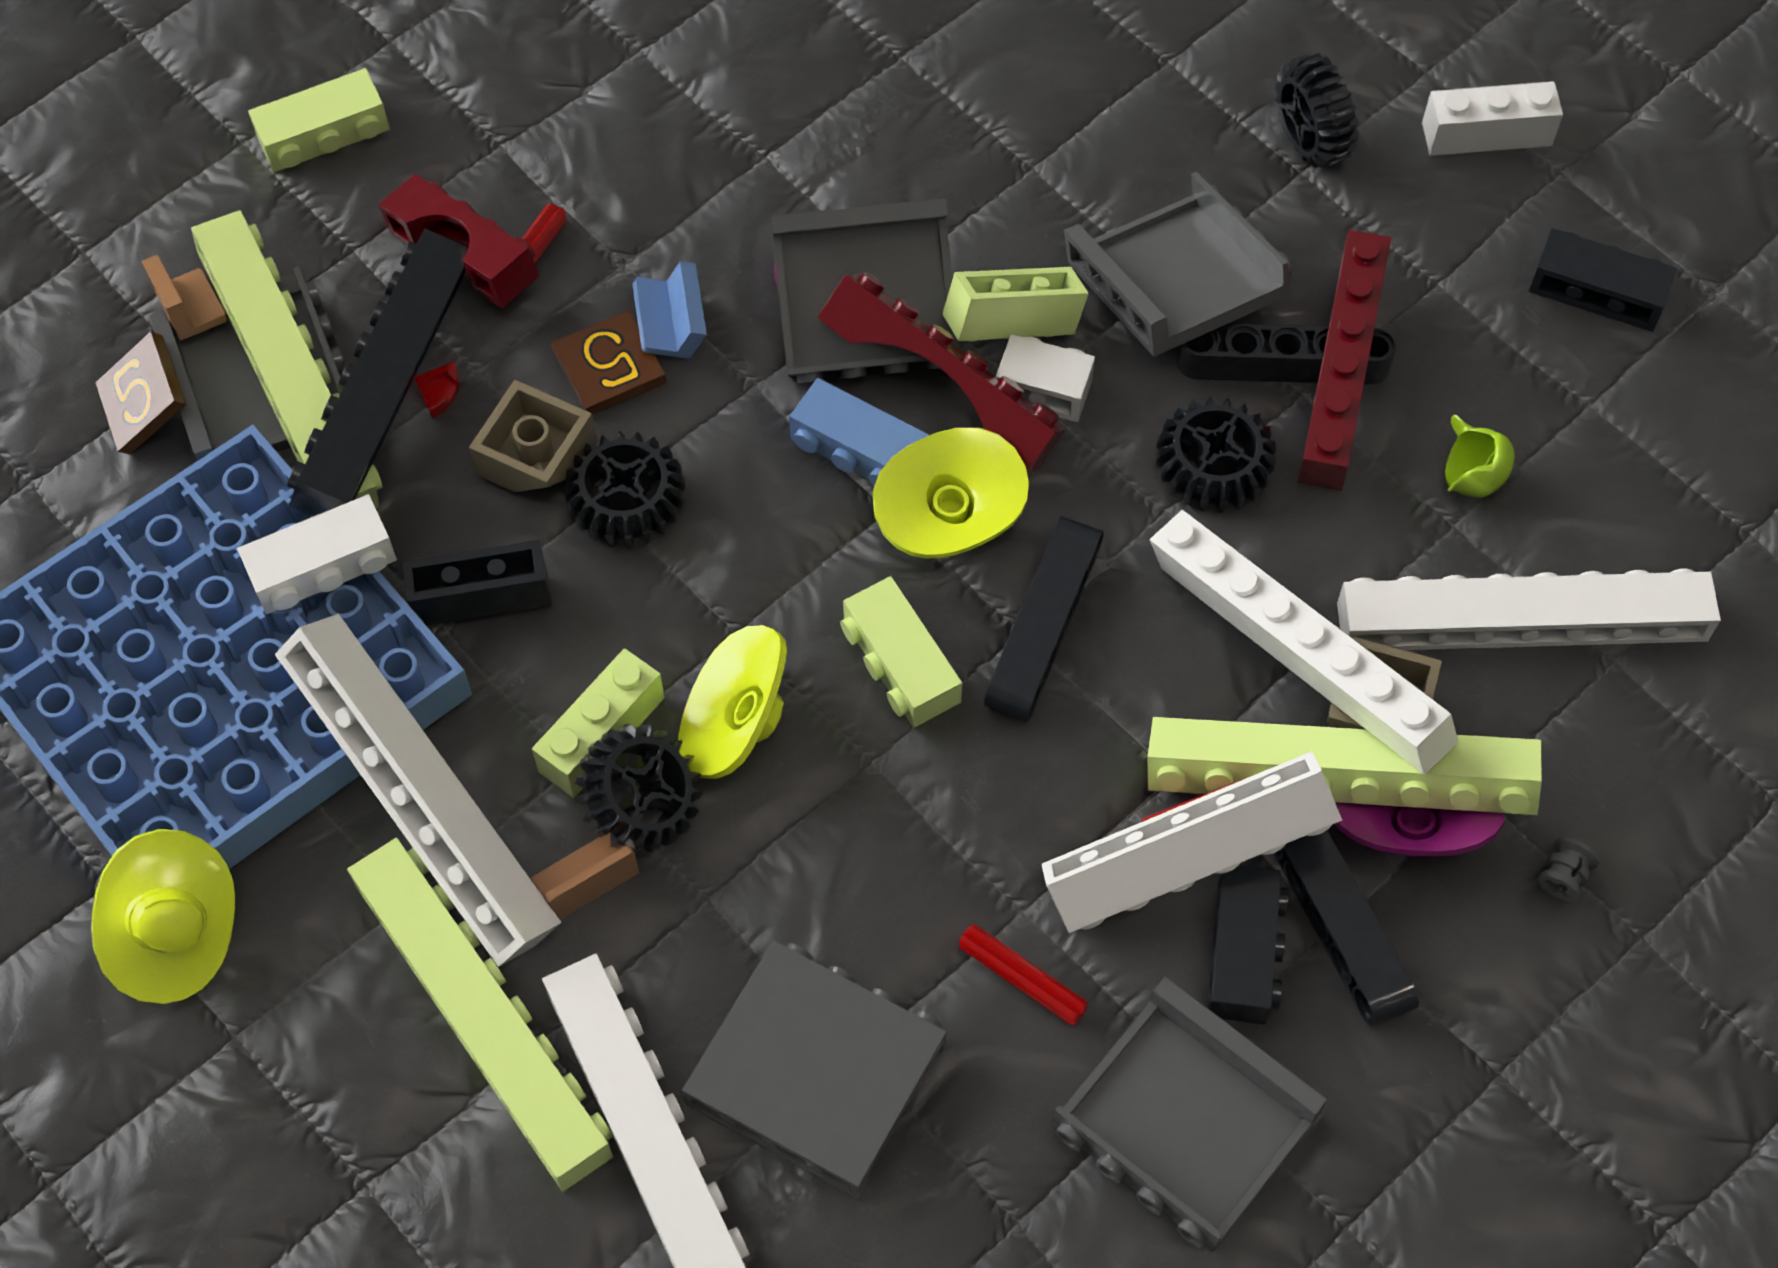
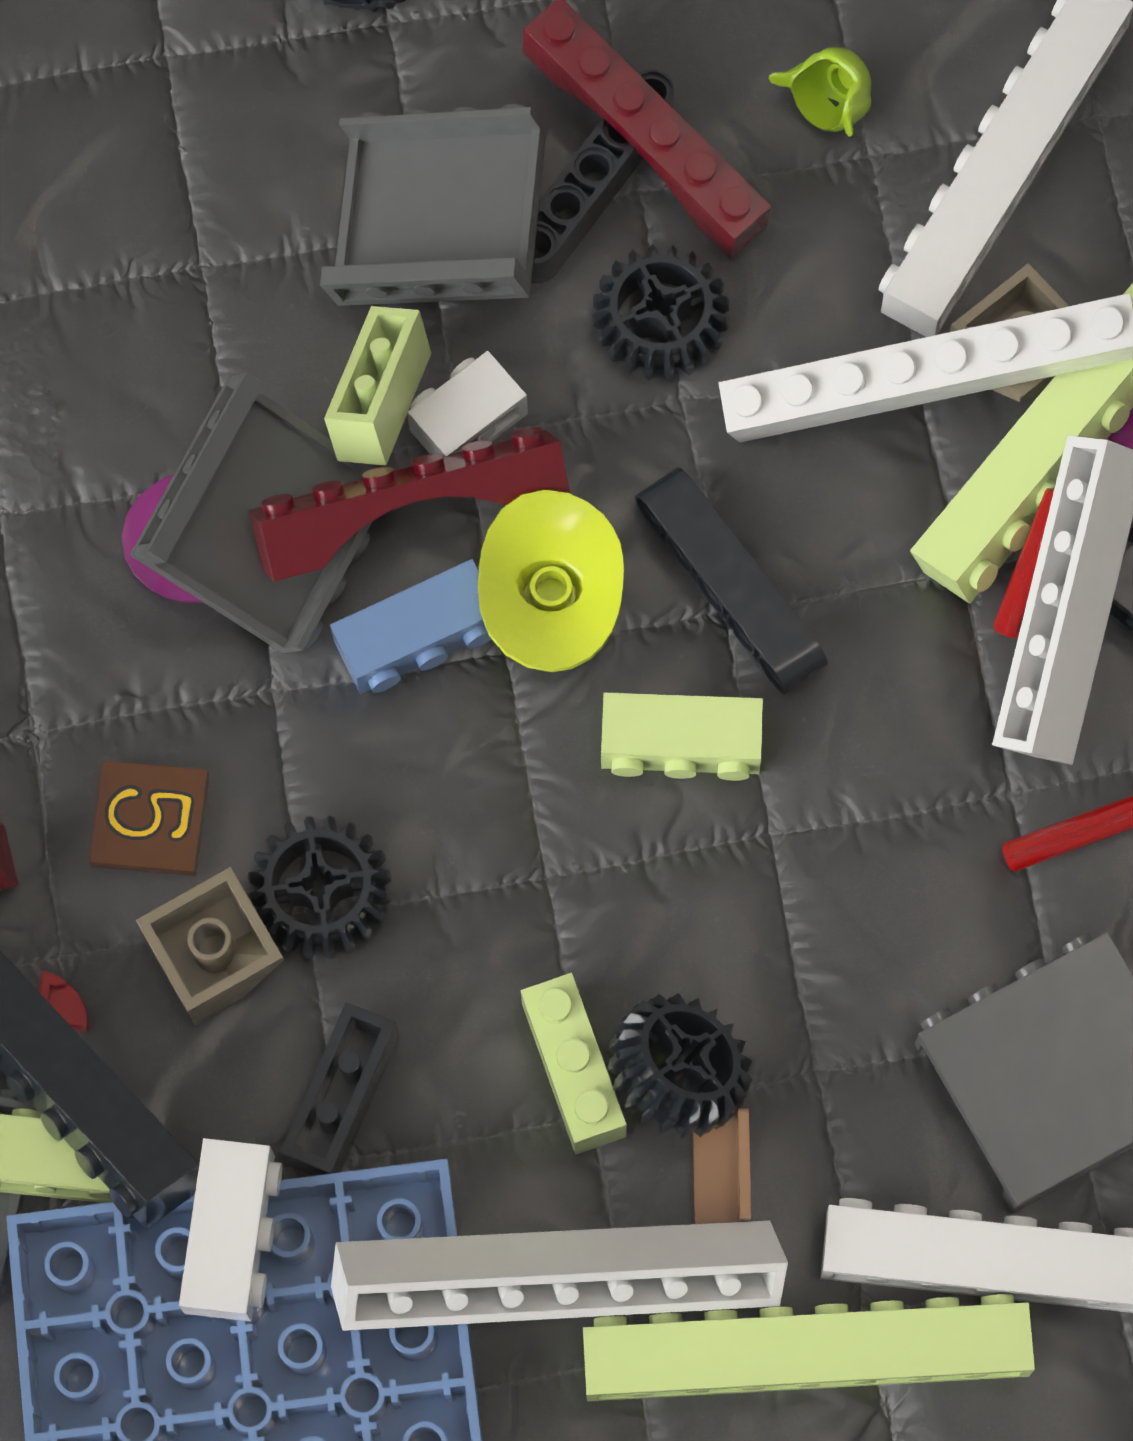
camera: 55 degrees left, 10 degrees up
medium blue panel [632,261,707,359] -> none
neon yellow hat [678,625,787,779] -> none

